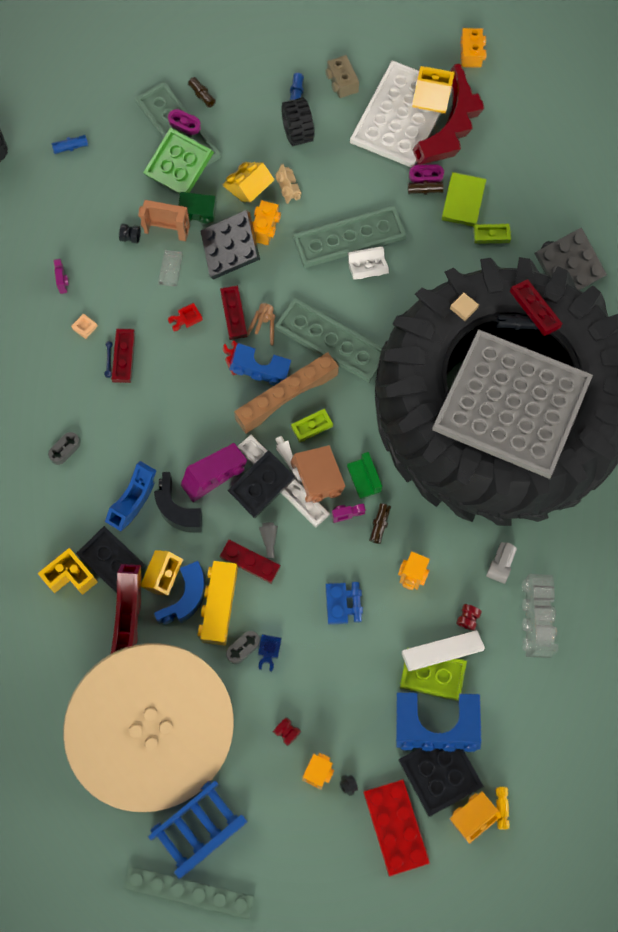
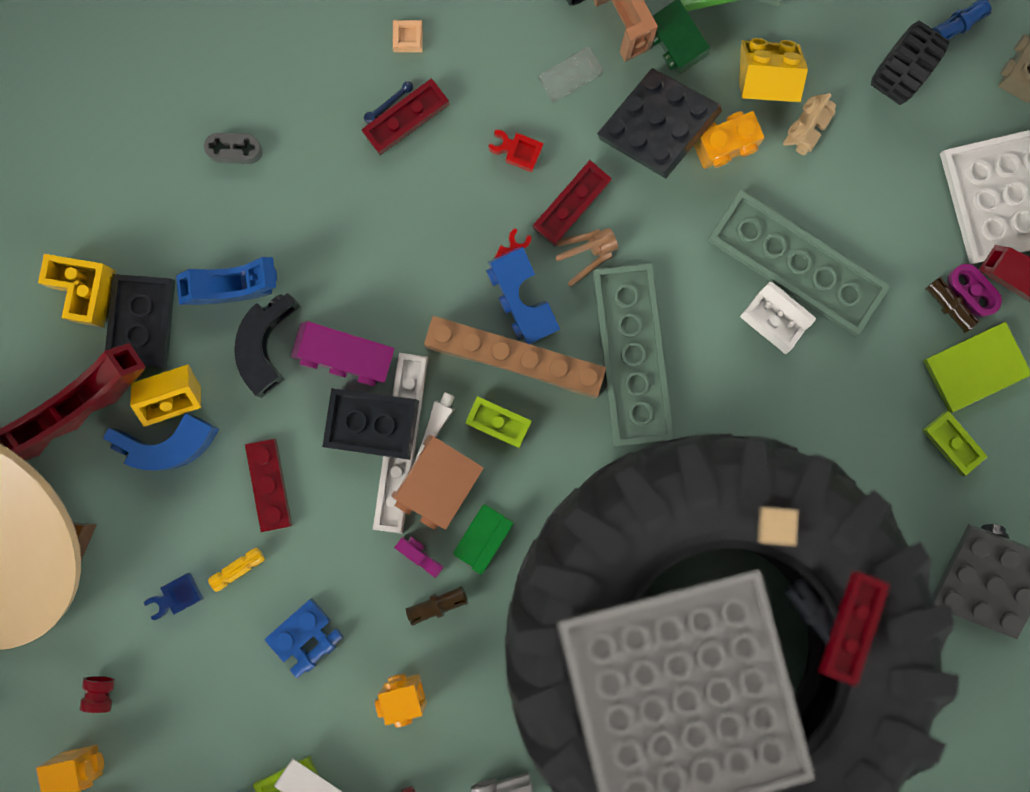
camera: 50 degrees right, 15 degrees up
yellow brick [198,561,238,646] -> none
dark grey beam [226,631,260,664] -> none
dark grey cone [259,522,278,559] -> none
none -> yellow axle [208,548,265,592]

